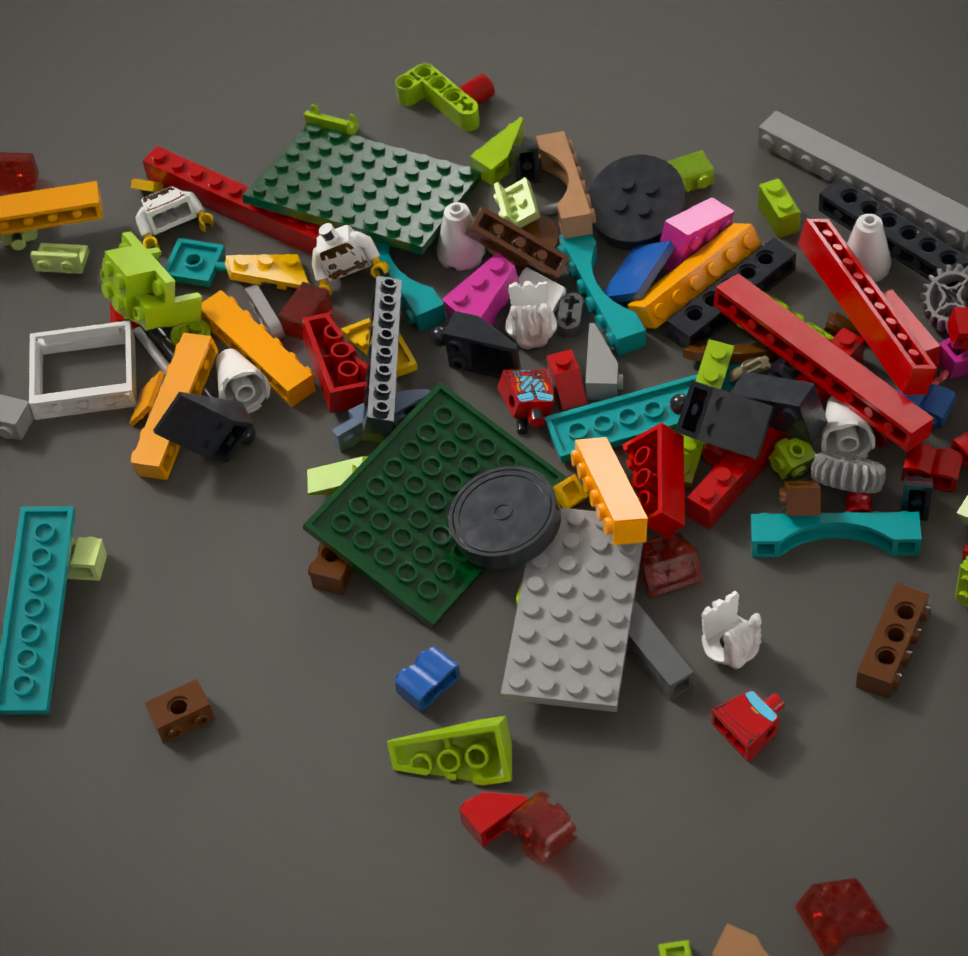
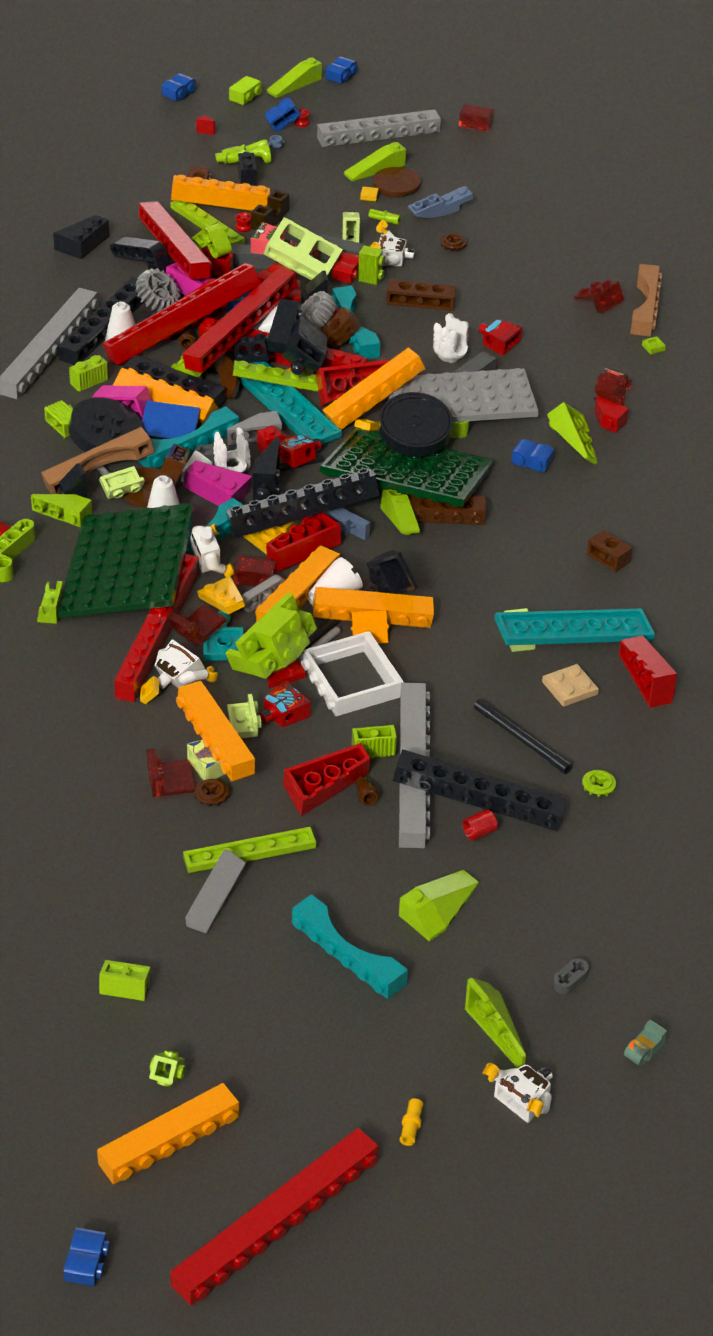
camera: 115 degrees left, 10 degrees down
dark tan axle [729,356,771,385] -> none
none -> clear red bracket [166,604,227,646]
none -> red torso [259,681,311,727]

